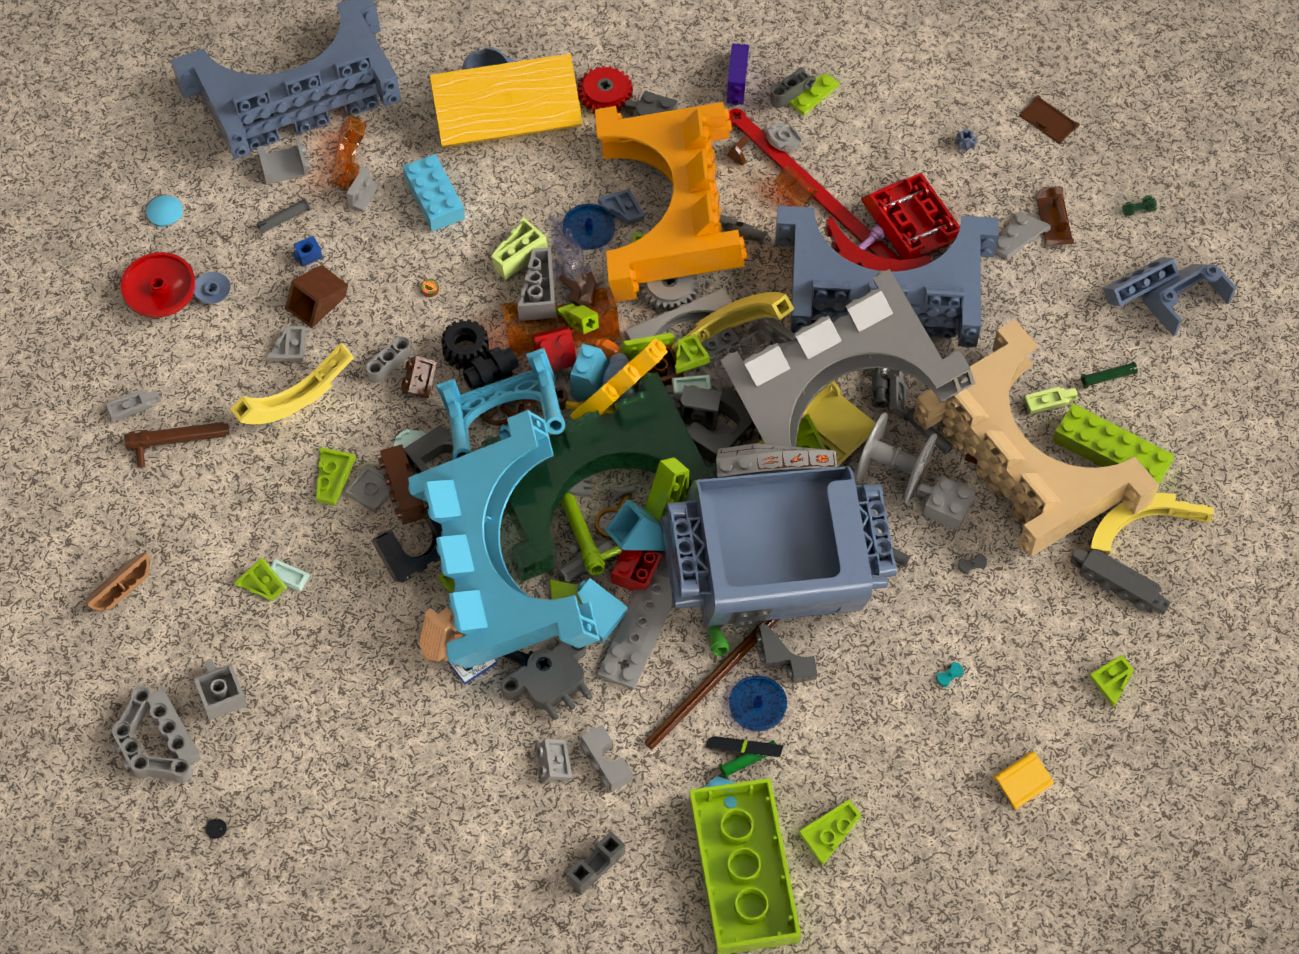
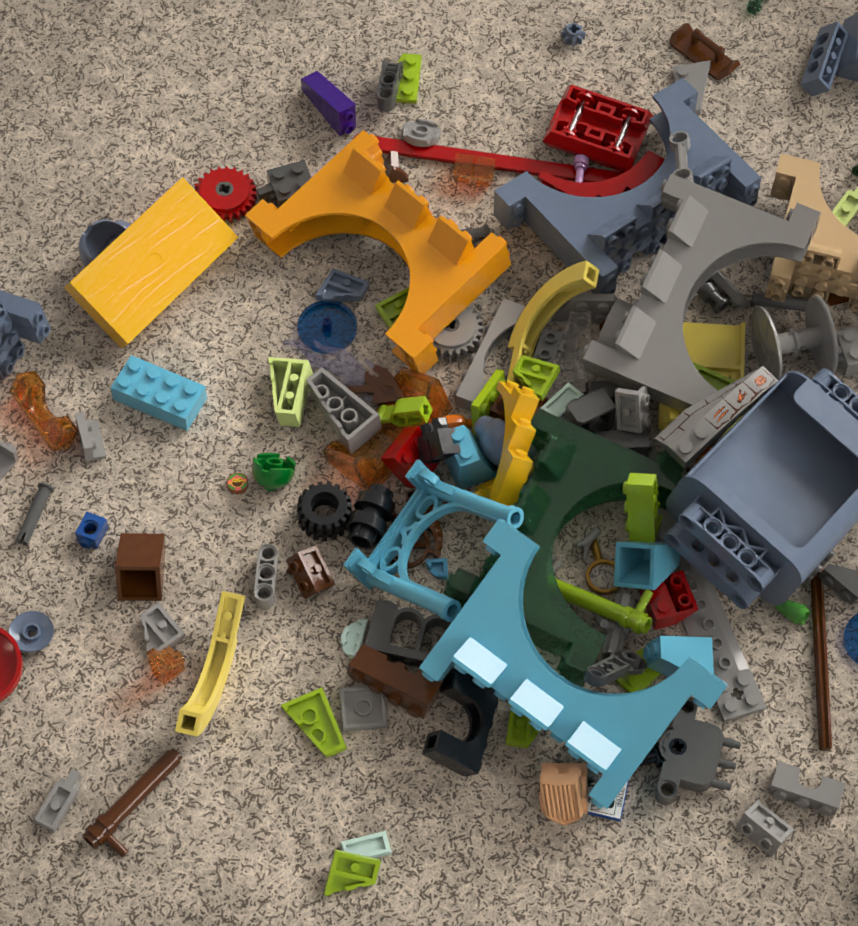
camera: 40 degrees left, 0 degrees up
none -> clear orange arch [146,646,185,686]
none -> green cylinder [252,453,296,491]
none -> black hips [417,417,461,464]
none -> dark grey beam [584,650,647,687]
none -> light grey bracket [615,386,651,433]
none -> light grey piece [669,131,694,183]

